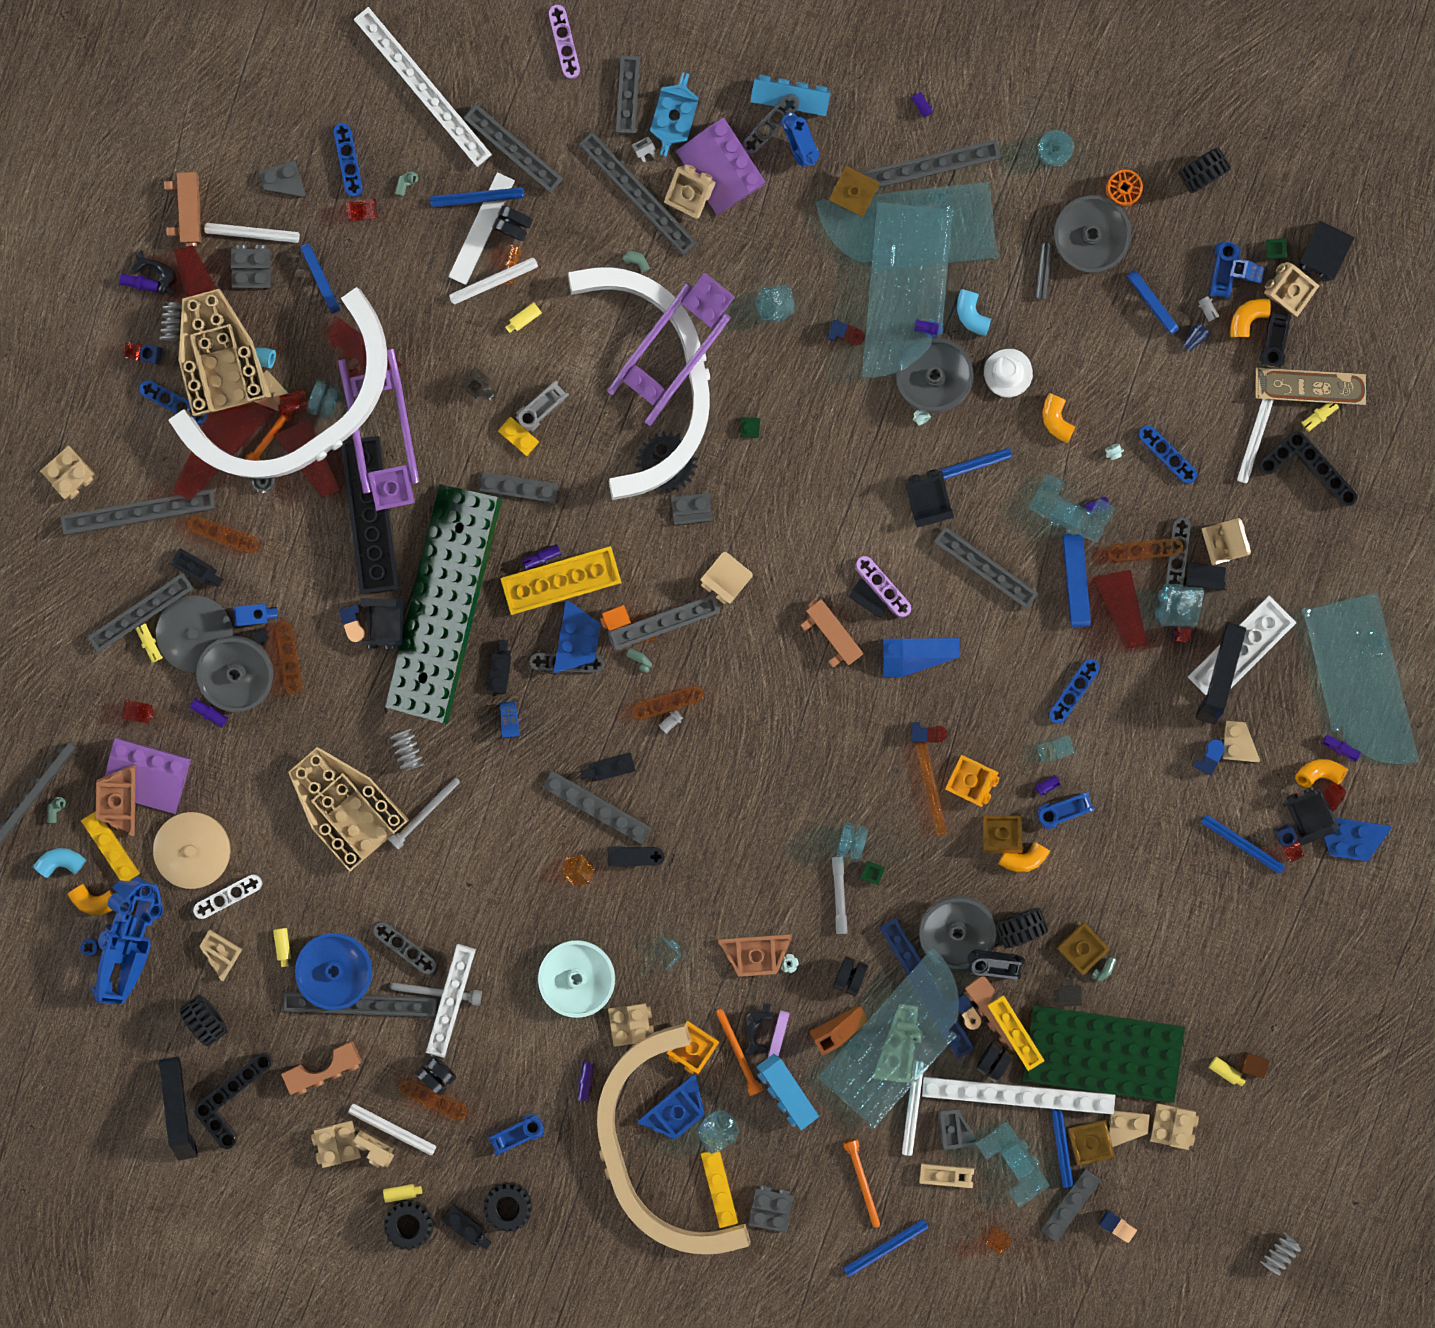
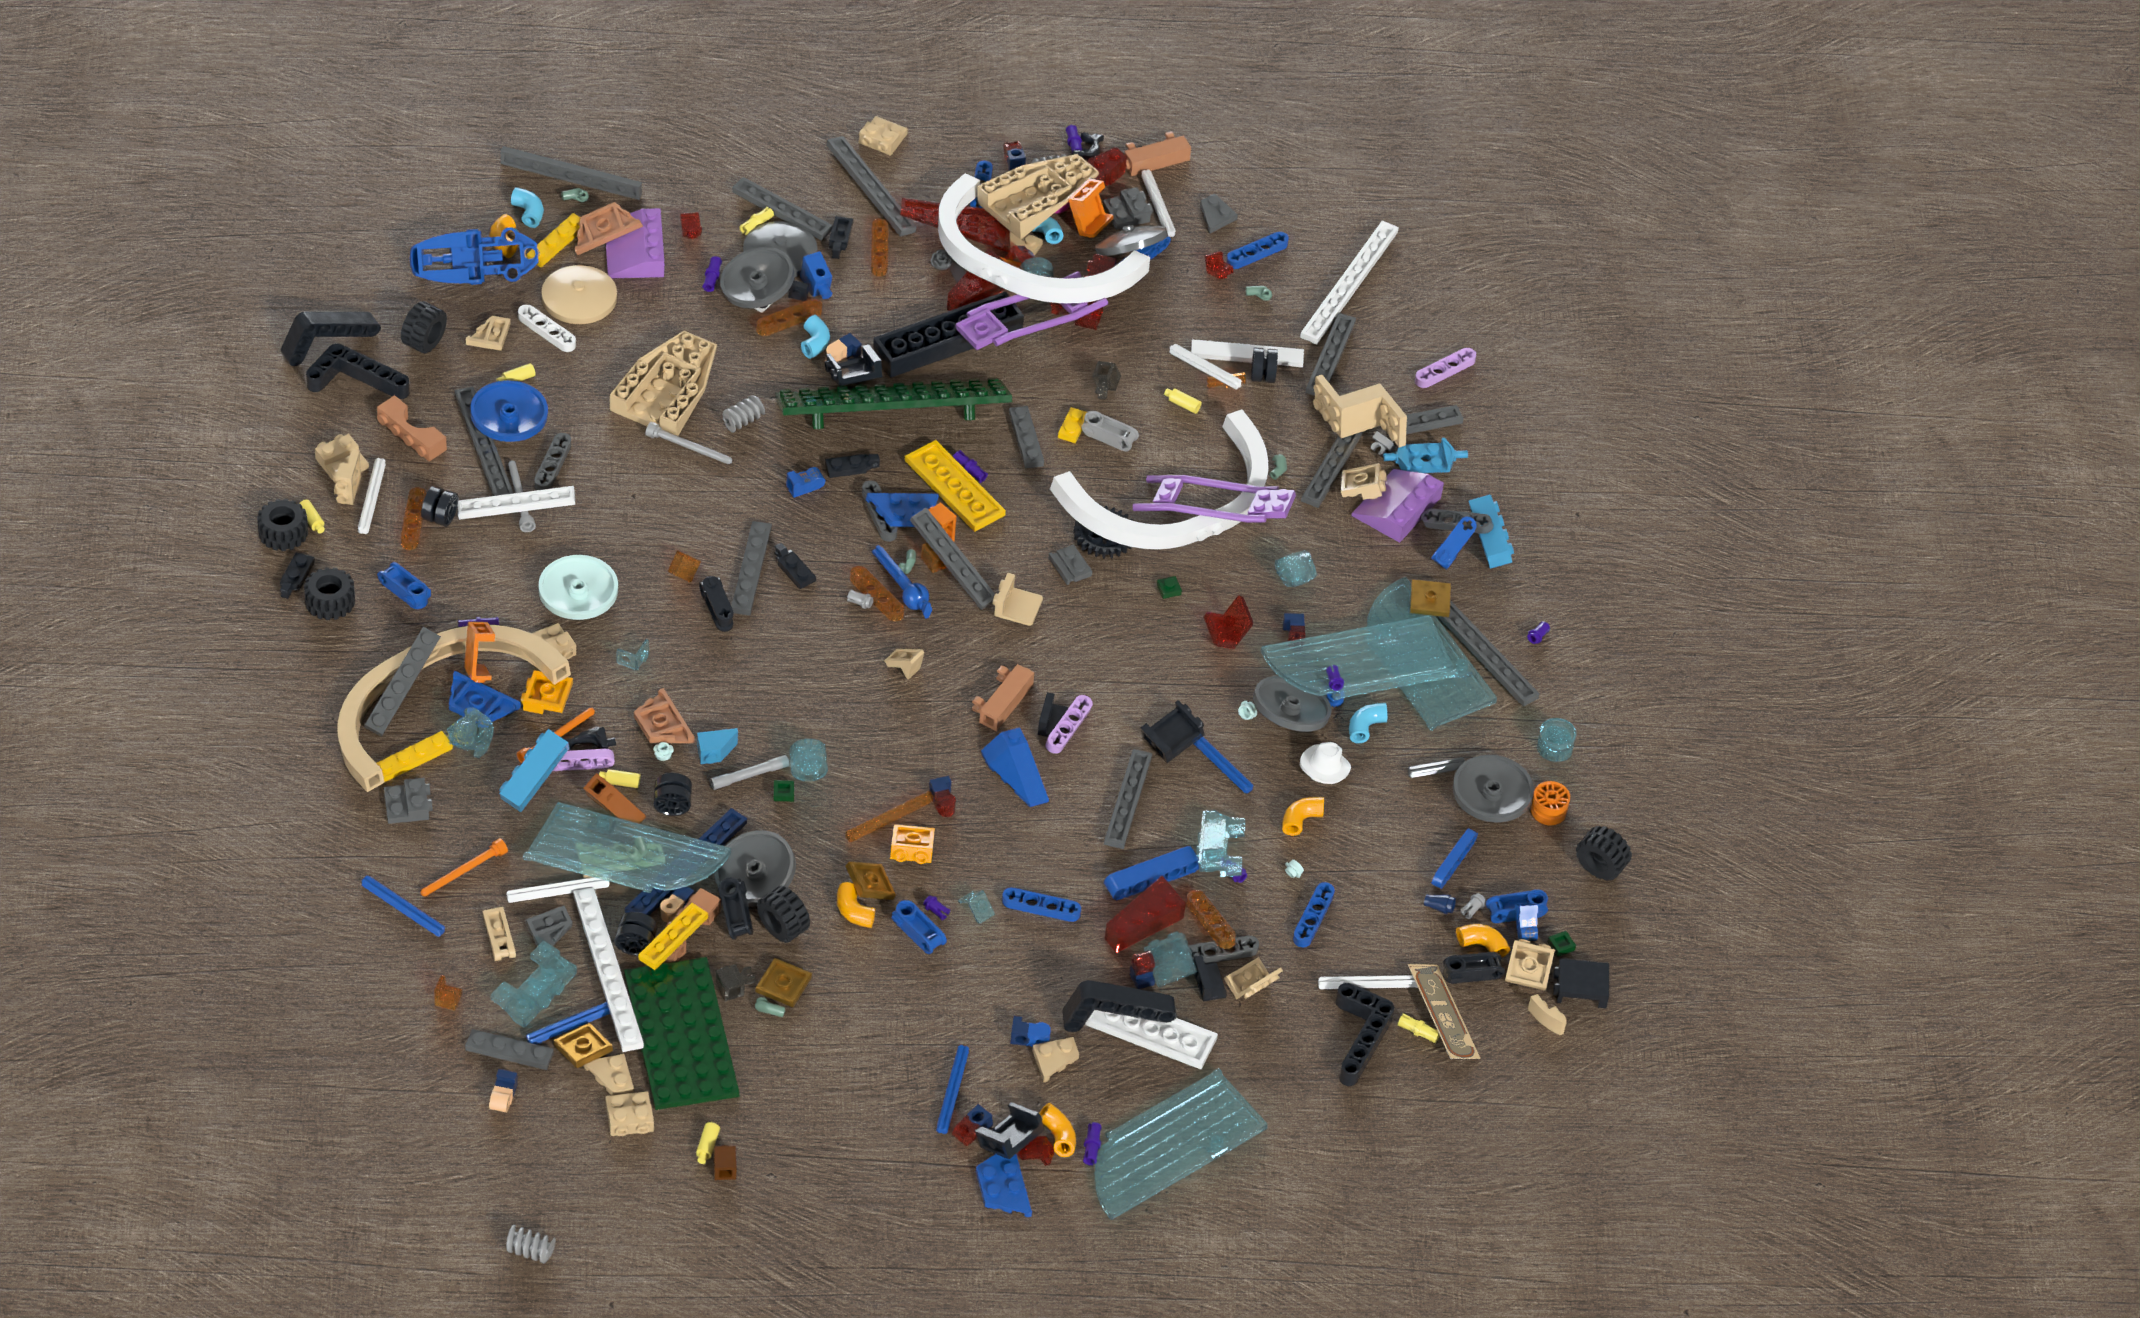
camera: 60 degrees right, 40 degrees down
blue axle [430,187,524,207] -> none
none -> dark grey plate [364,627,441,737]
none -> orange panel [464,622,495,683]
none -> light yellow cylinder [599,769,641,788]
none -> dark azure slope [697,728,738,764]
none -> medium azure cylinder [801,315,830,359]
none -> blue piece [872,545,932,619]
none -> tan slope [884,649,924,679]
none -> orange panel [1068,179,1114,238]
none -> dish [1095,225,1168,256]
none -> clear red bracket [1203,595,1253,649]
none -> tan bracket [1313,375,1407,447]
none -> tan slope [1528,994,1567,1035]

